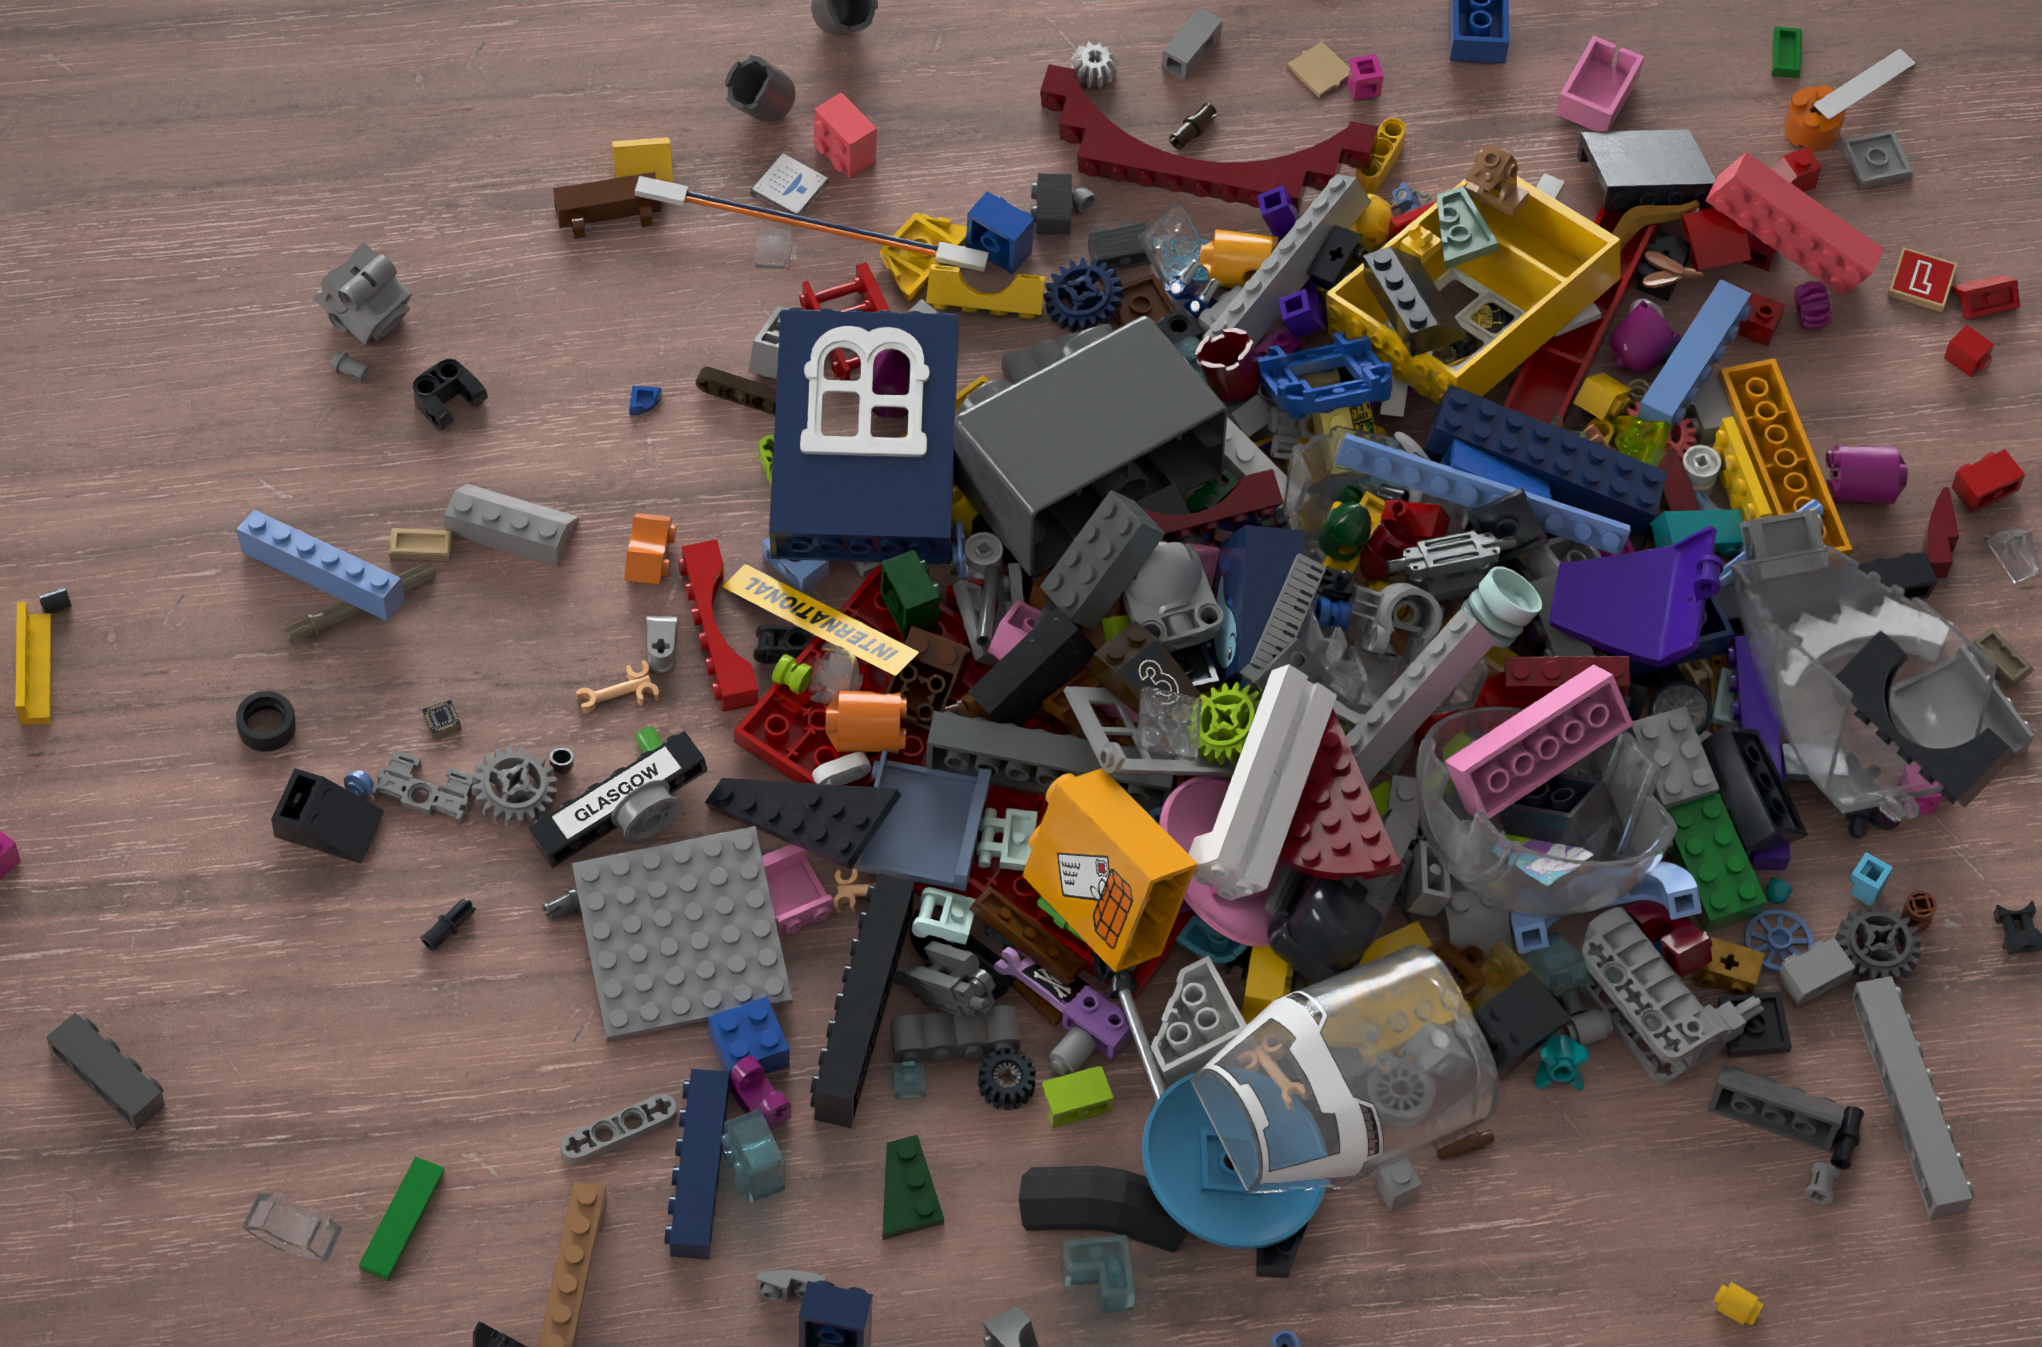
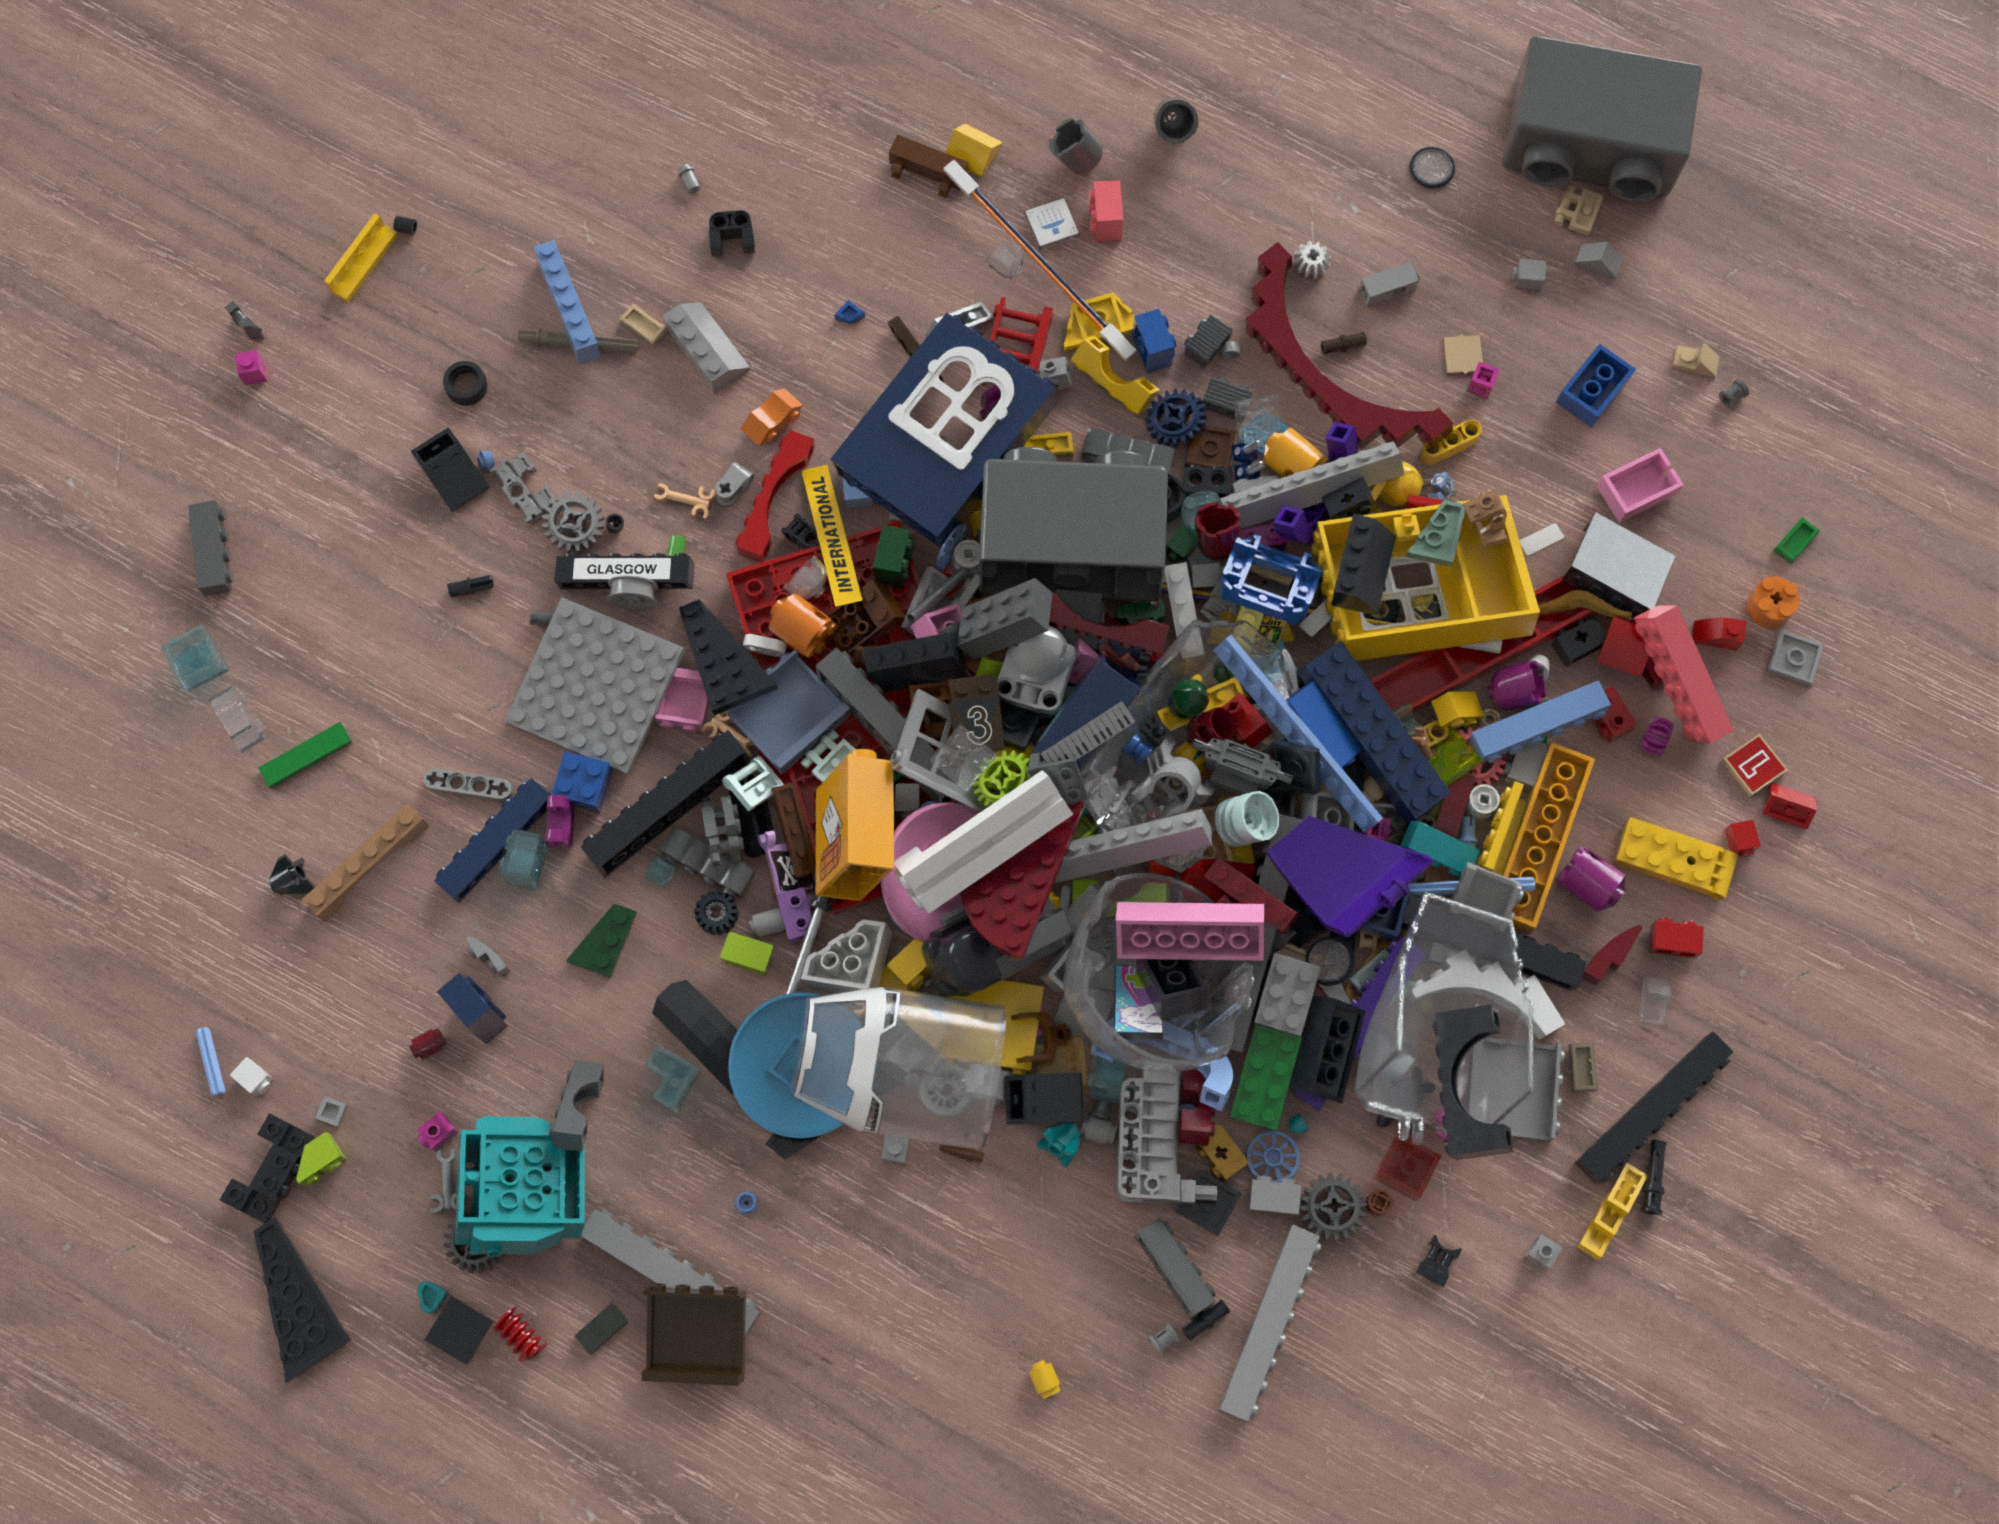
camera: 40 degrees right, 15 degrees up
light grey piece [314,242,412,346] -> none
tile [422,700,462,739] -> none
lime wheel [772,654,814,694] -> none
nougat piece [1642,251,1704,288] -> none
white sticker [1813,49,1915,119] -> none
medium azure brick [1850,852,1893,907] -> none
none -> clear light blue brick [161,624,230,692]
none -> clear red brick [1373,1132,1442,1202]
none -> yellow hinge [1613,817,1738,900]

